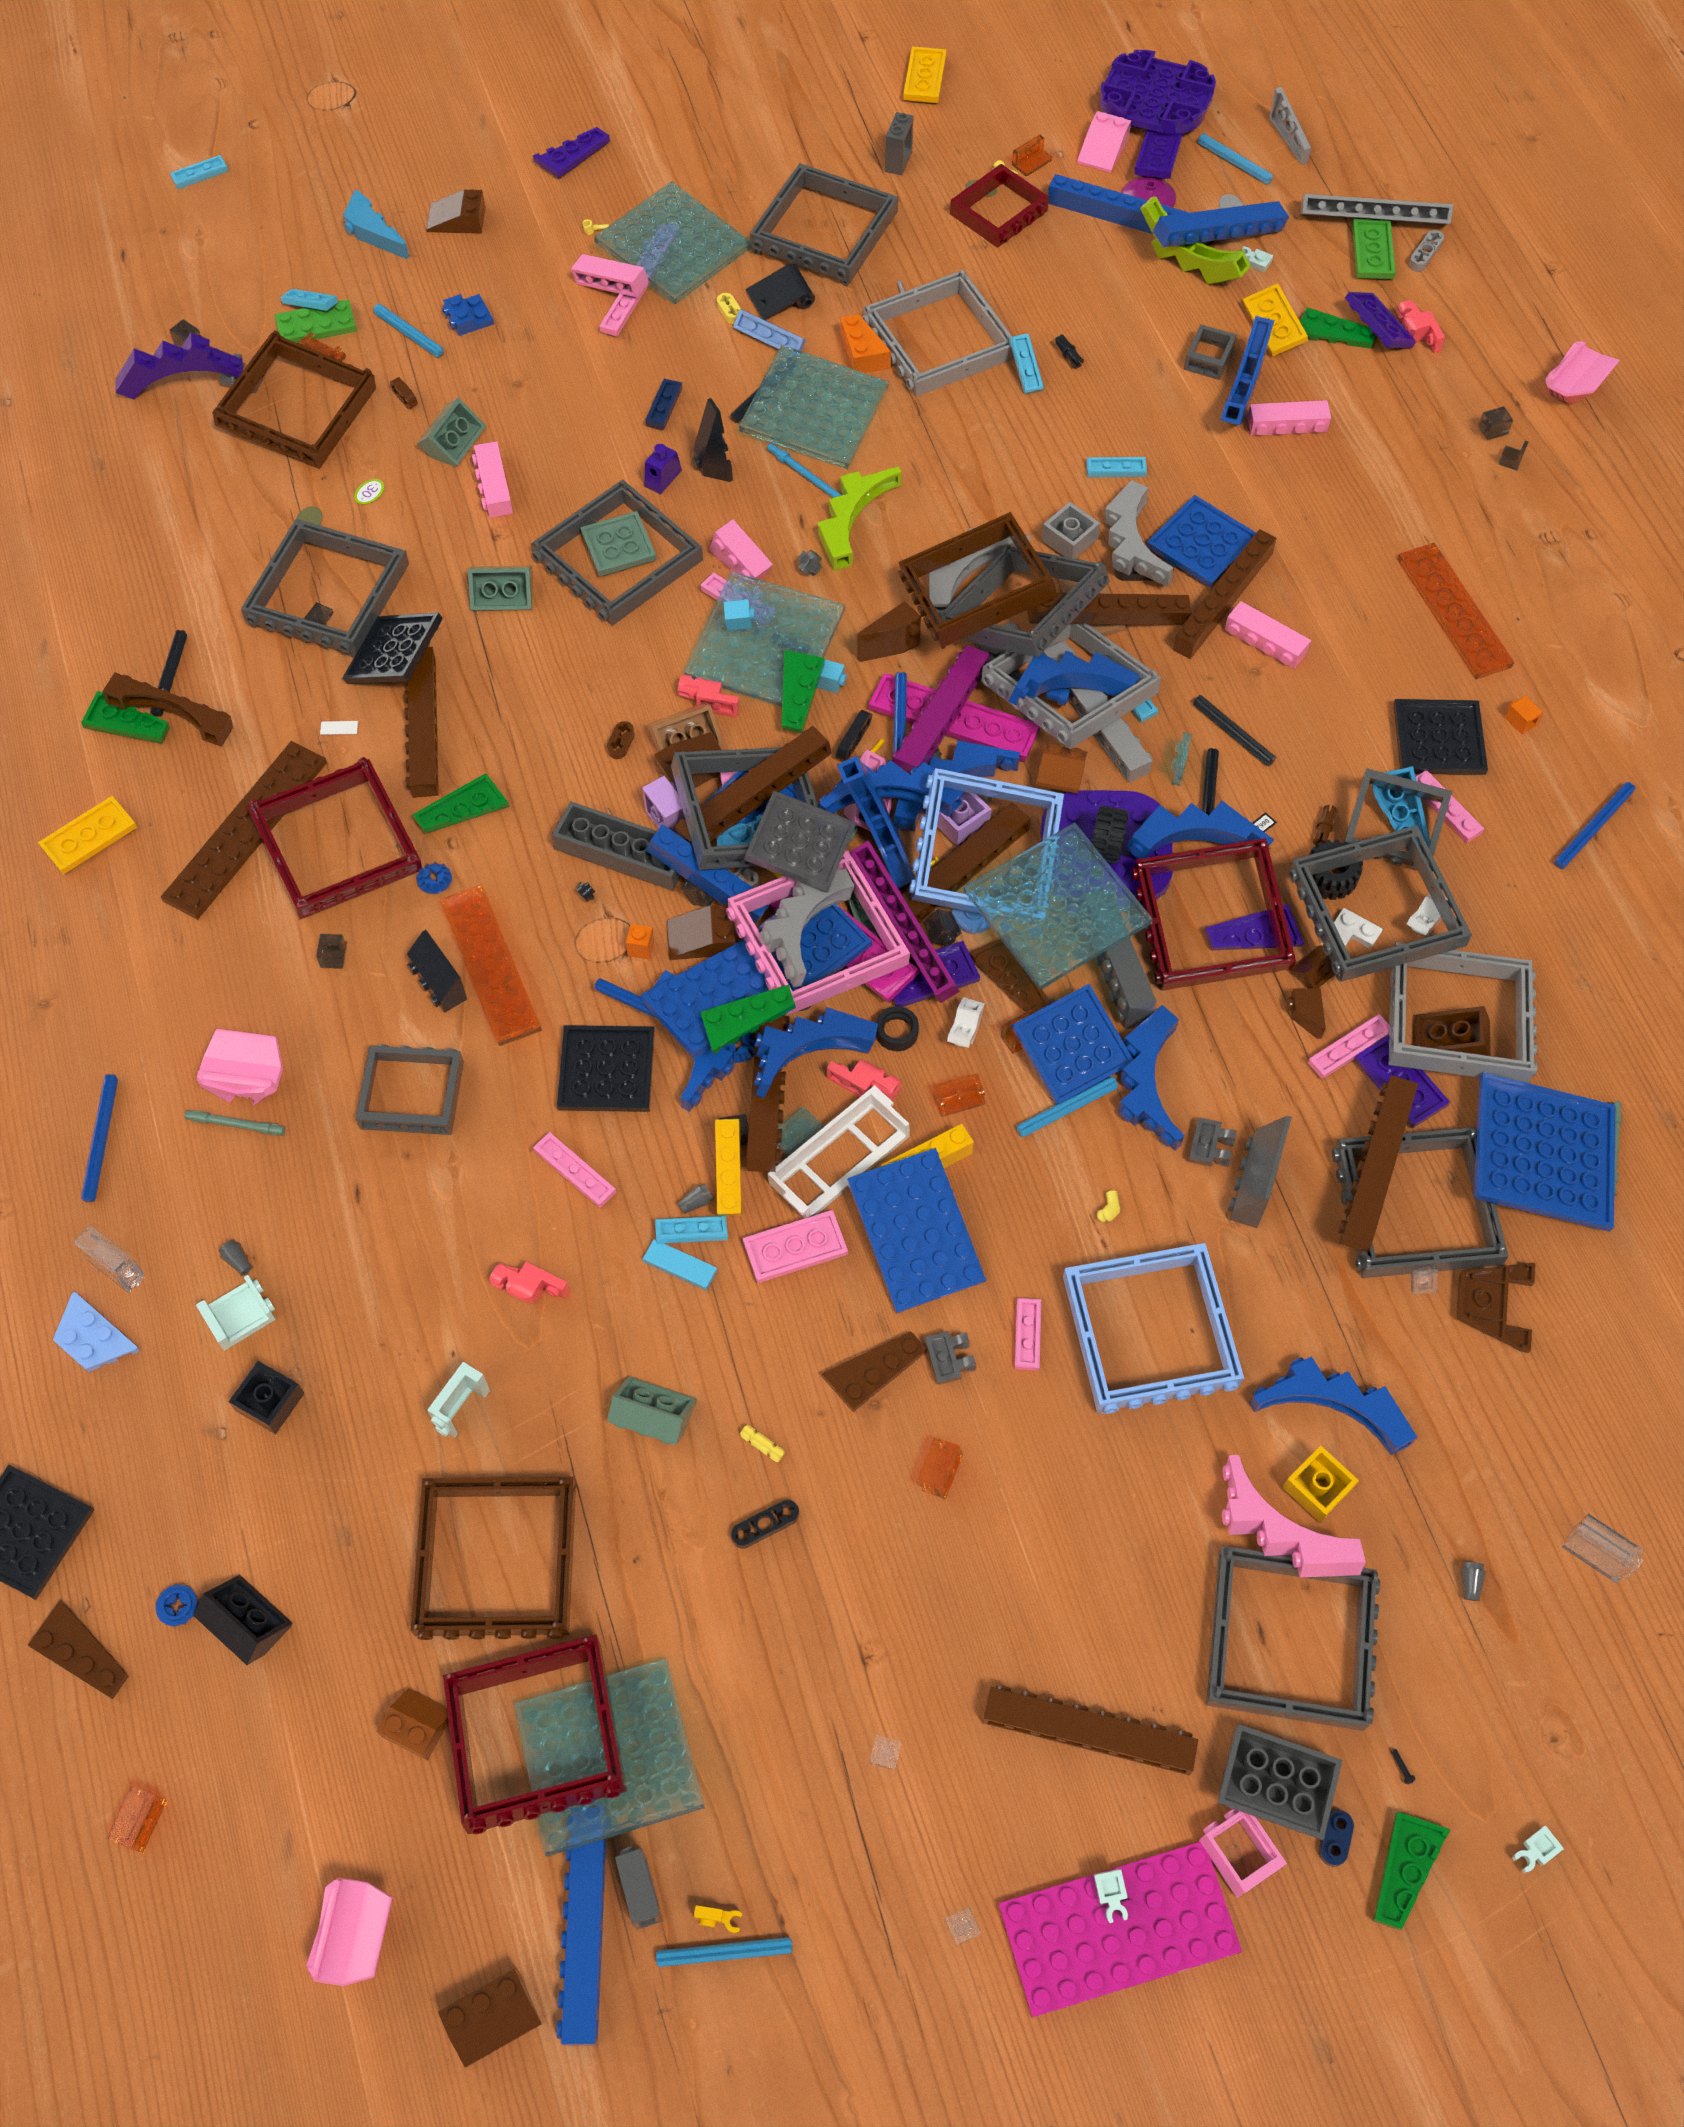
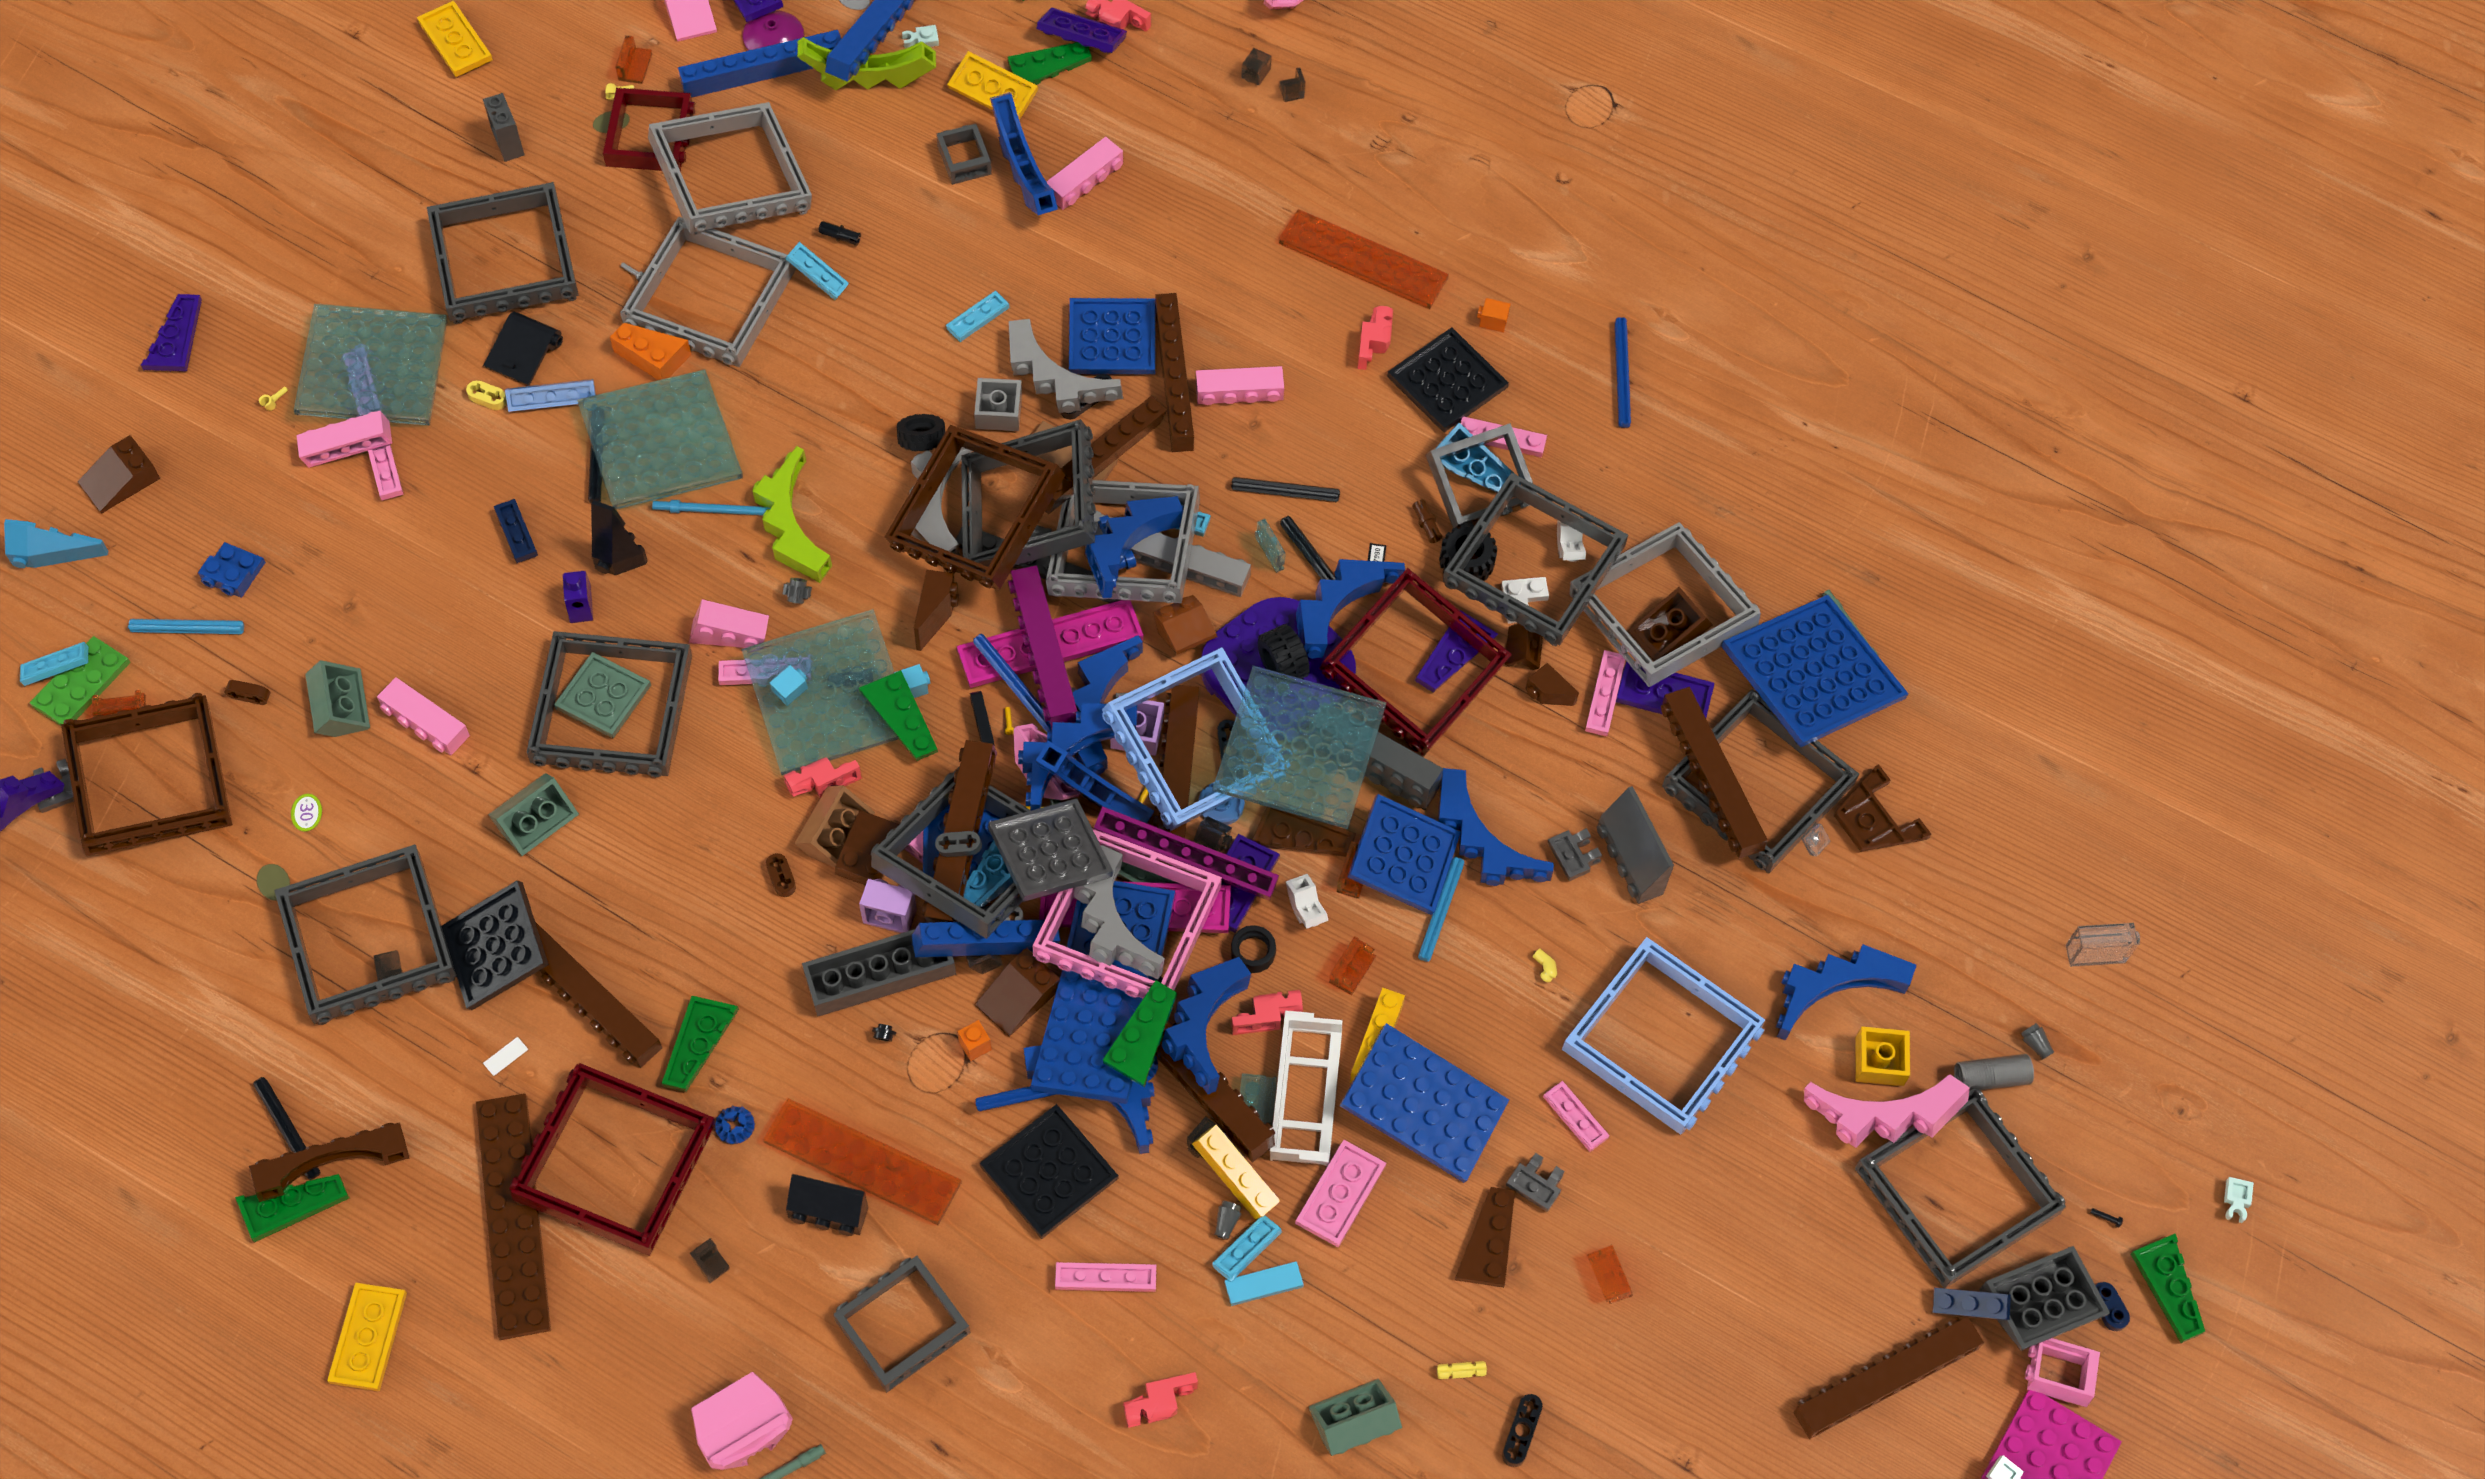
camera: 45 degrees left, 0 degrees up
none -> light grey window [648,102,812,236]
none -> black tyre [896,414,945,451]
none -> dark grey beam [935,831,982,857]
none -> coral plate [1358,306,1393,370]
none -> dark blue plate [1933,1288,2011,1320]
none -> light grey piece [1954,1054,2034,1091]

